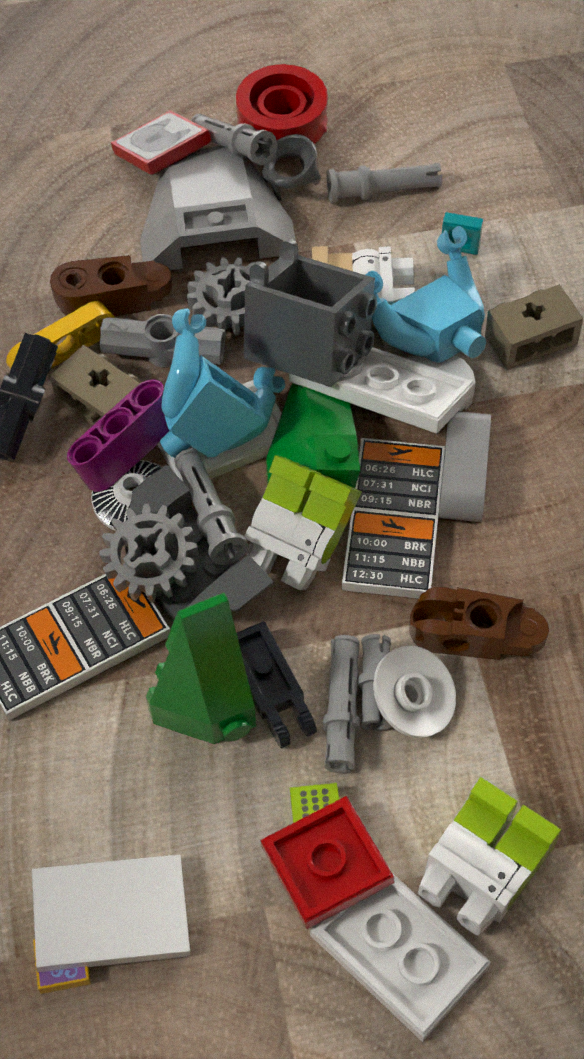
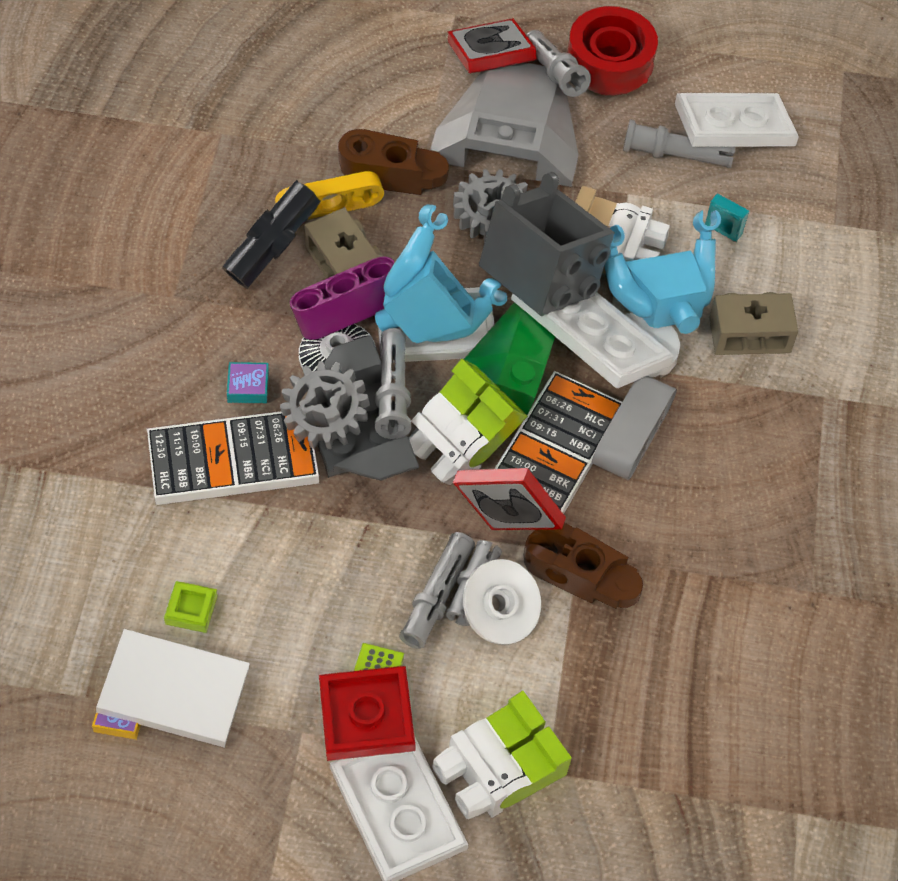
camera: 15 degrees right, 0 degrees up
light grey piece [100,314,226,367] -> none
green wedge [146,593,257,744] -> none
black hinge [237,621,317,749] -> none
dark grey piece [262,134,321,201] -> none
none -> lime tile [164,581,218,633]
none -> tile [227,362,269,403]
none -> tile [453,468,566,530]
none -> white tile [675,93,799,147]

